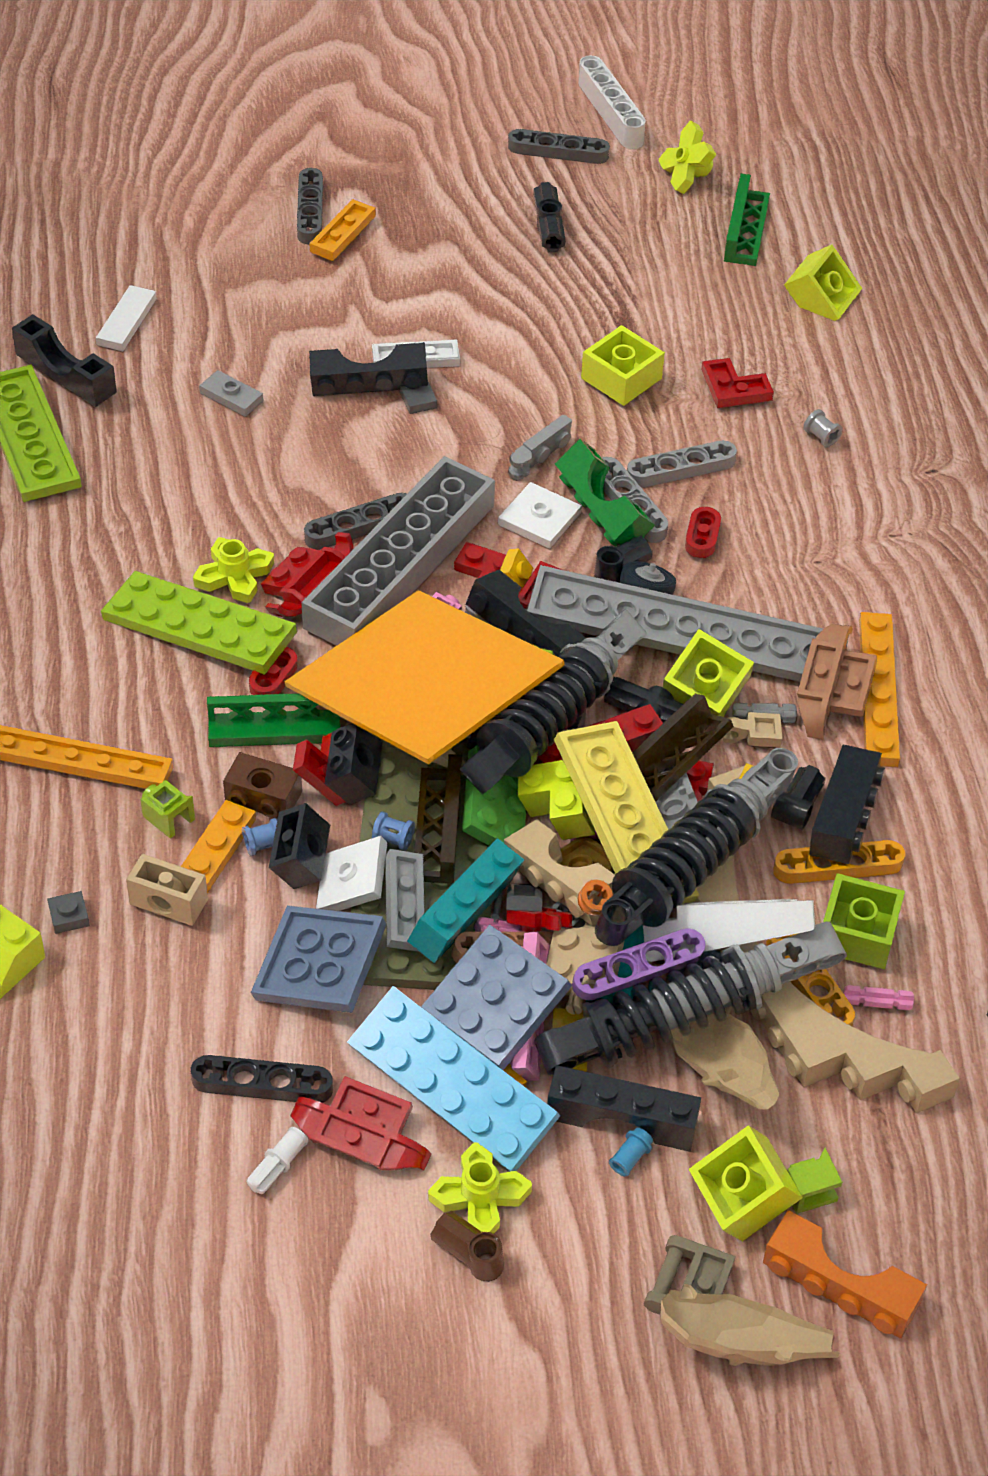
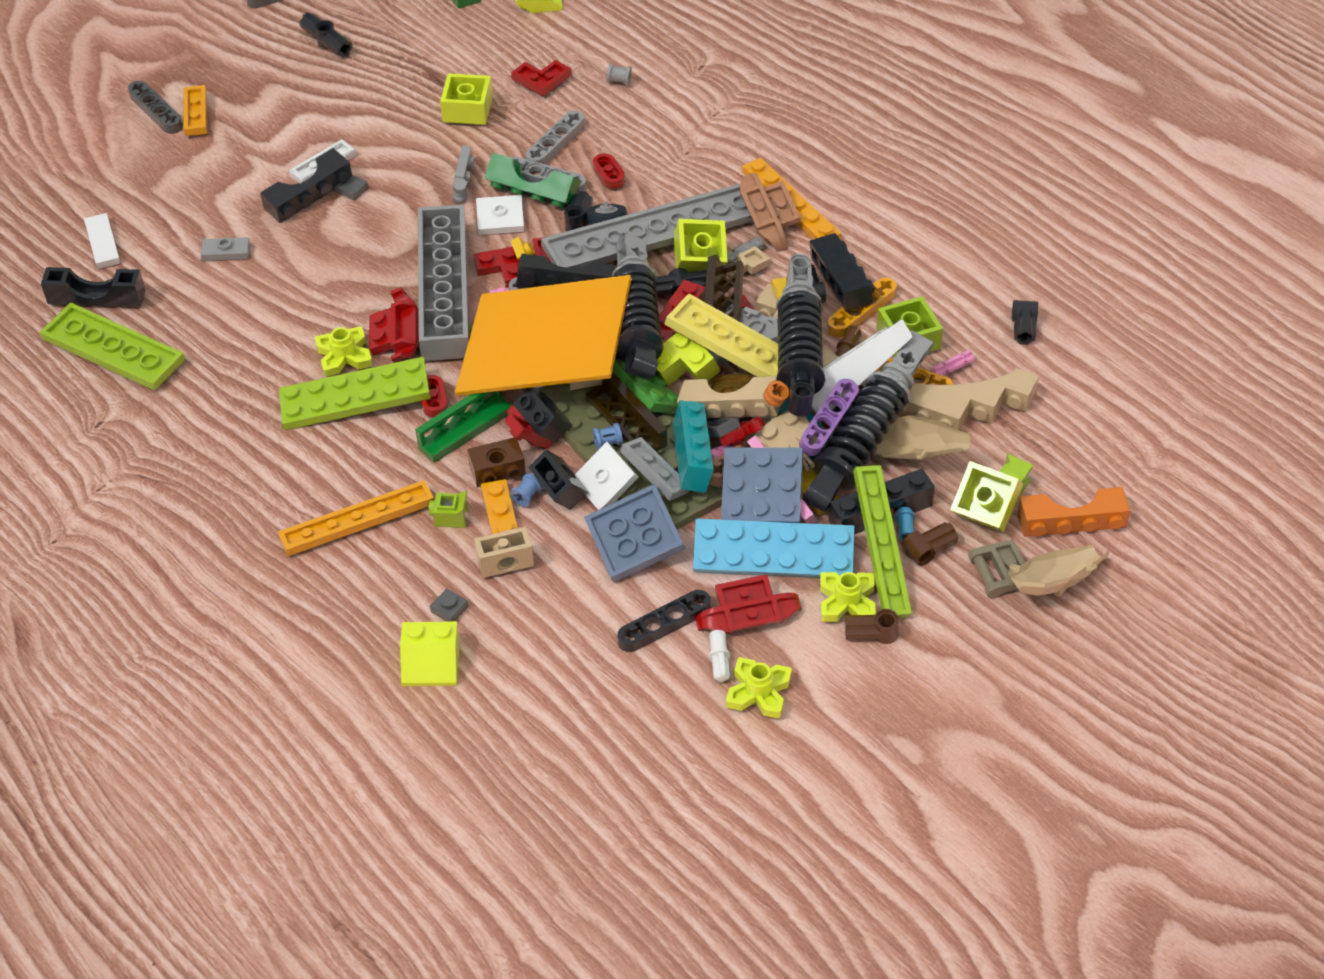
camera: 35 degrees left, 0 degrees up
dark grey beam [304,493,407,550] -> none
none -> neon yellow plant [726,657,792,719]
none -> reddish brown pin [835,325,862,357]
none -> lime plate [853,465,912,618]
none -> reddish brown piece [902,522,958,566]

